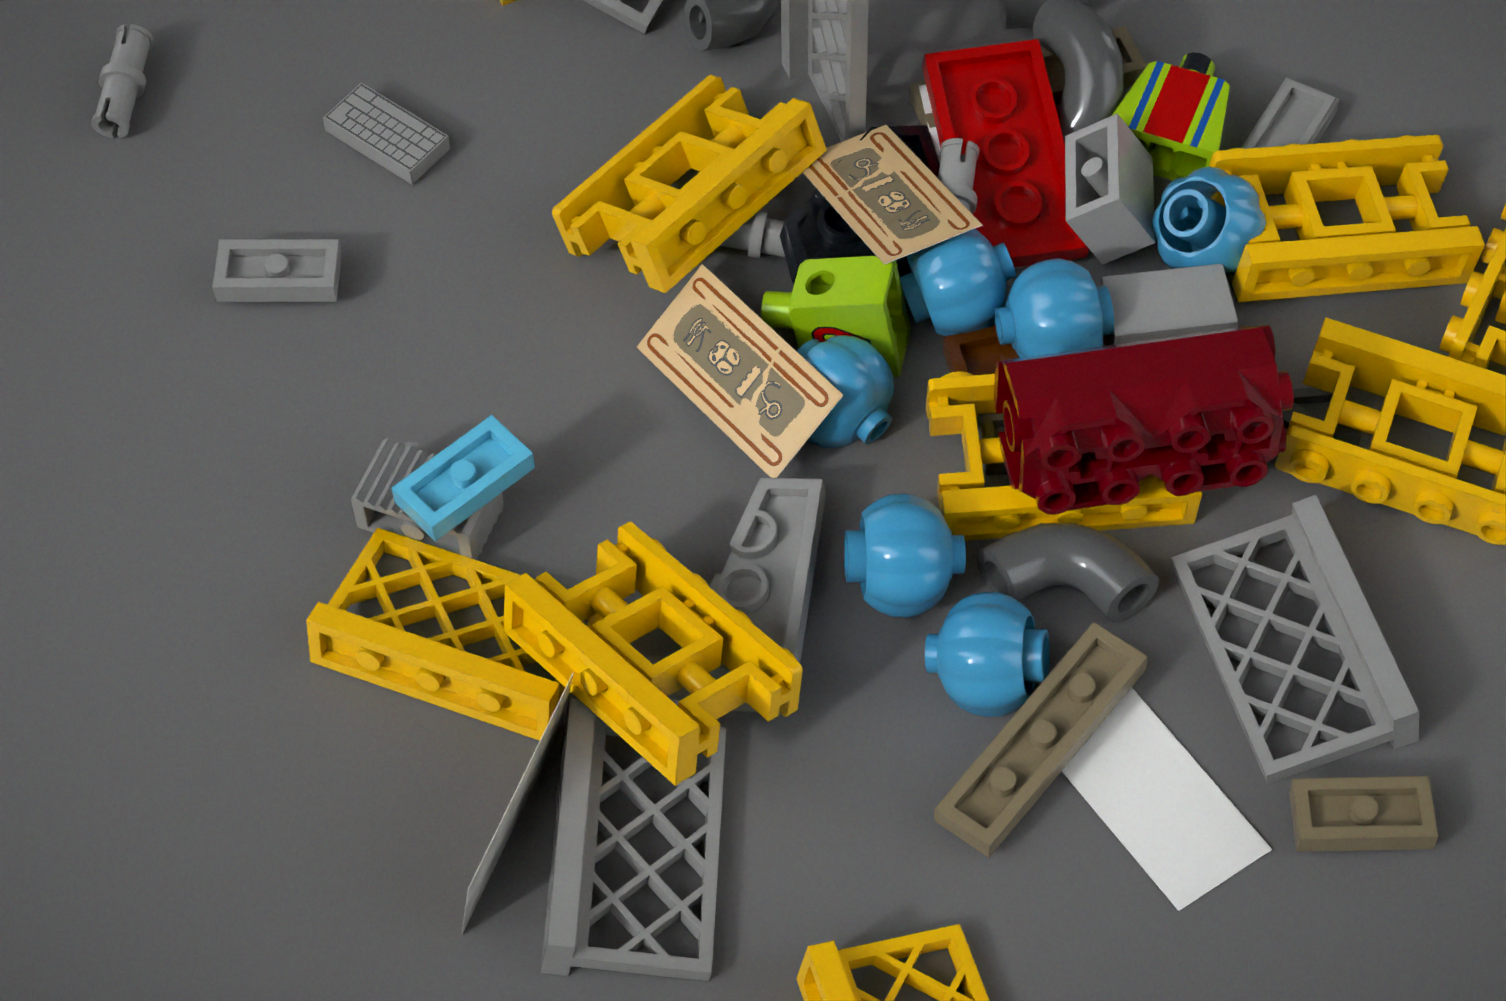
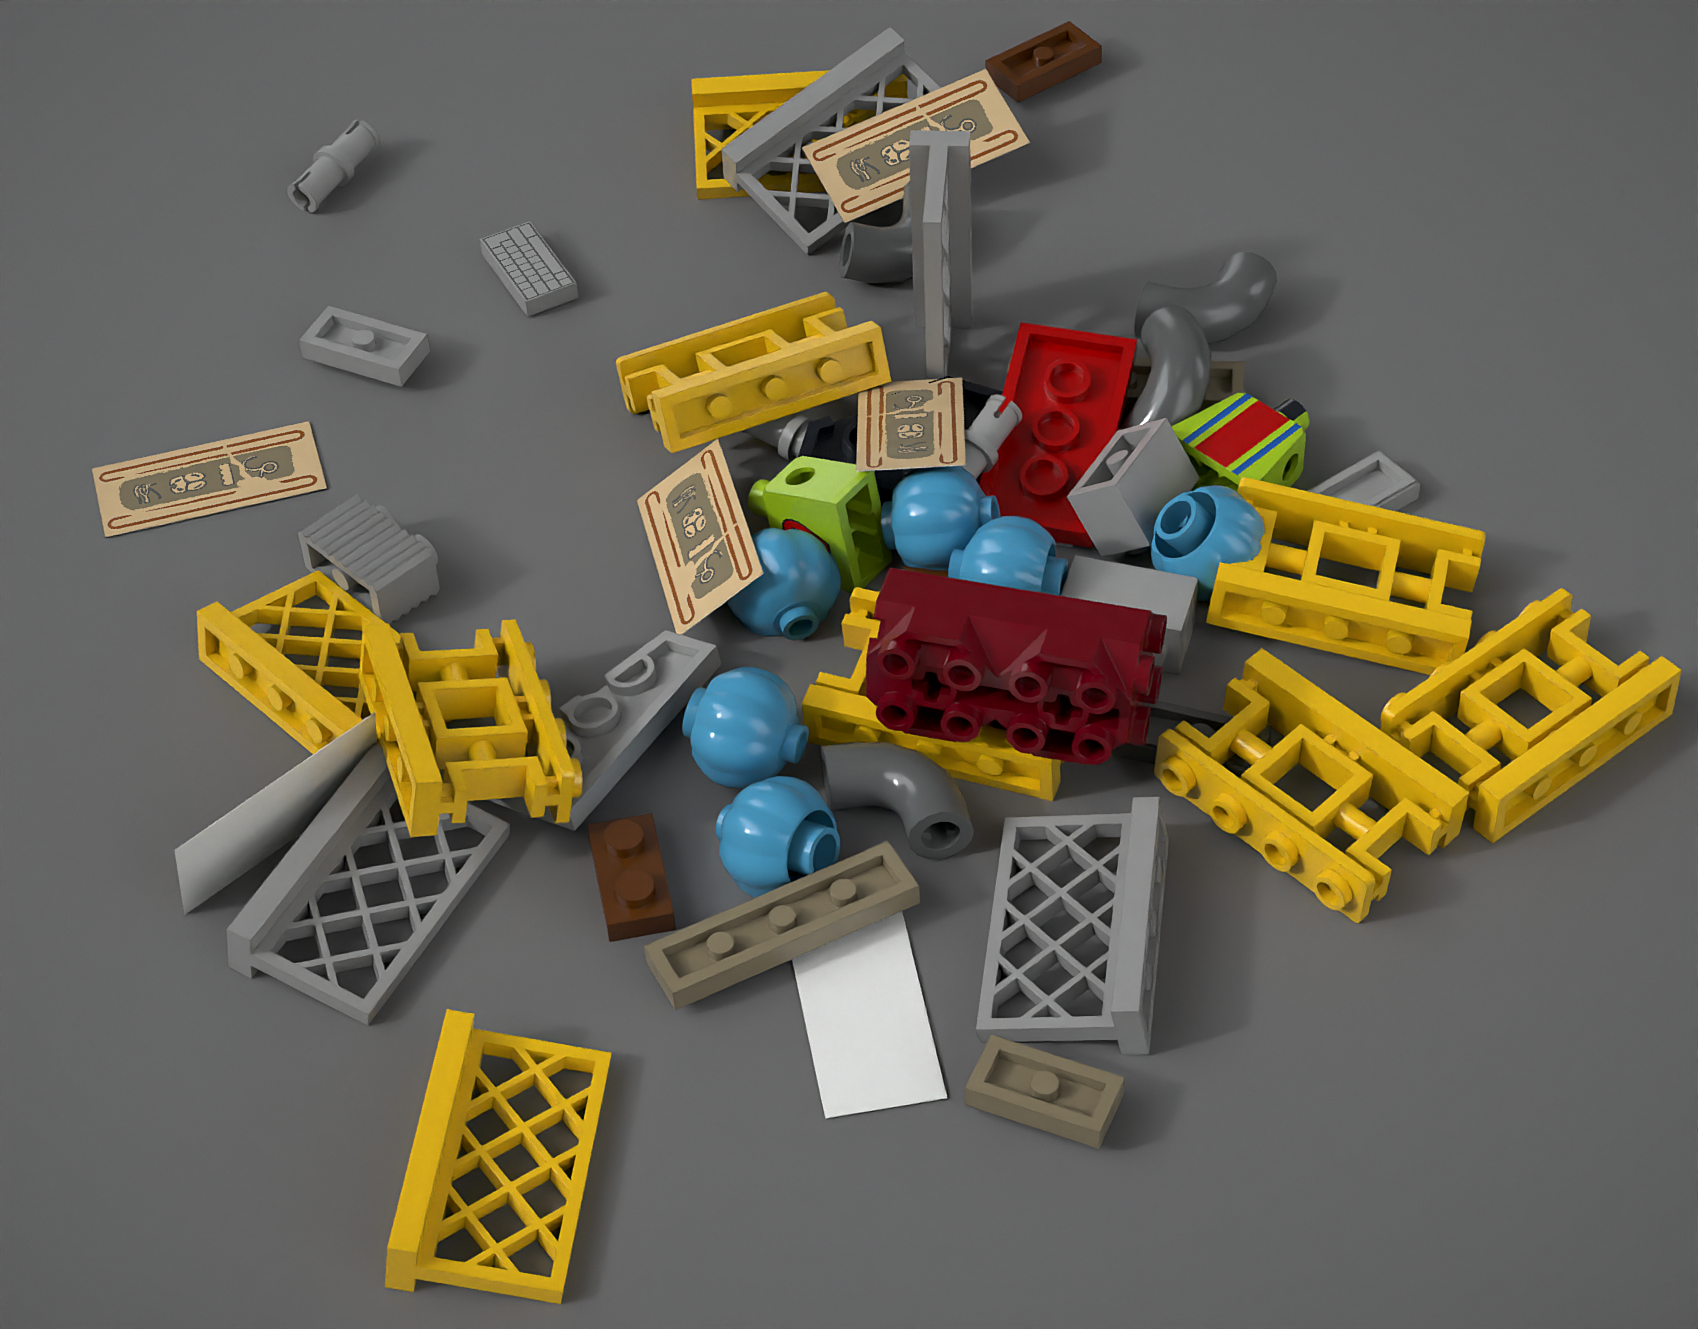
camera: 25 degrees right, 10 degrees down
medium azure plate [391,415,535,542] -> none
none -> sticker [92,421,327,538]
none -> reddish brown plate [587,813,676,942]

